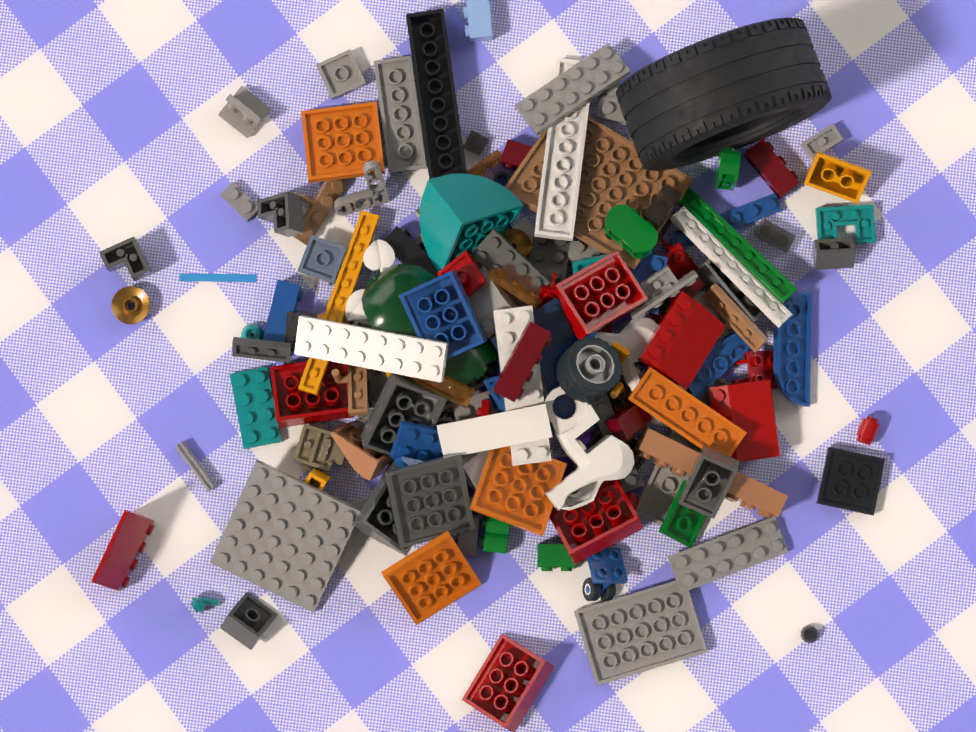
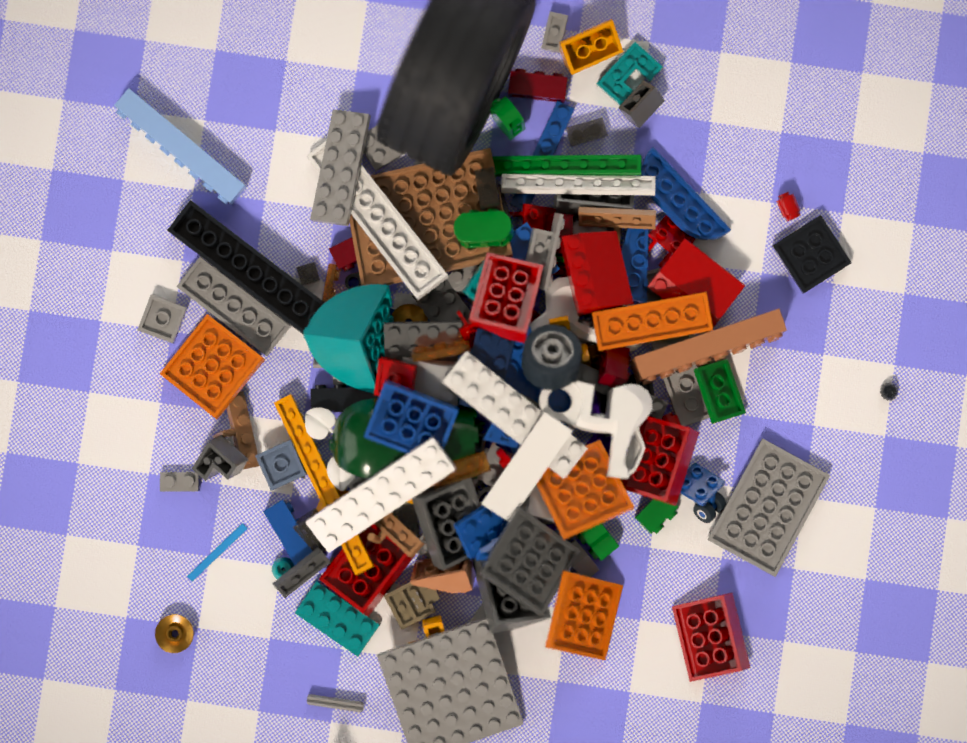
camera: 40 degrees left, 0 degrees up
dark grey brick [99,236,153,281] -> none
light grey bracket [218,86,271,138] -> none
light grey beam [334,160,389,216] -> none
dark red brick [492,321,552,402] -> none
light grey plate [667,517,788,593] -> none
dark grey slope [678,445,739,519] -> none

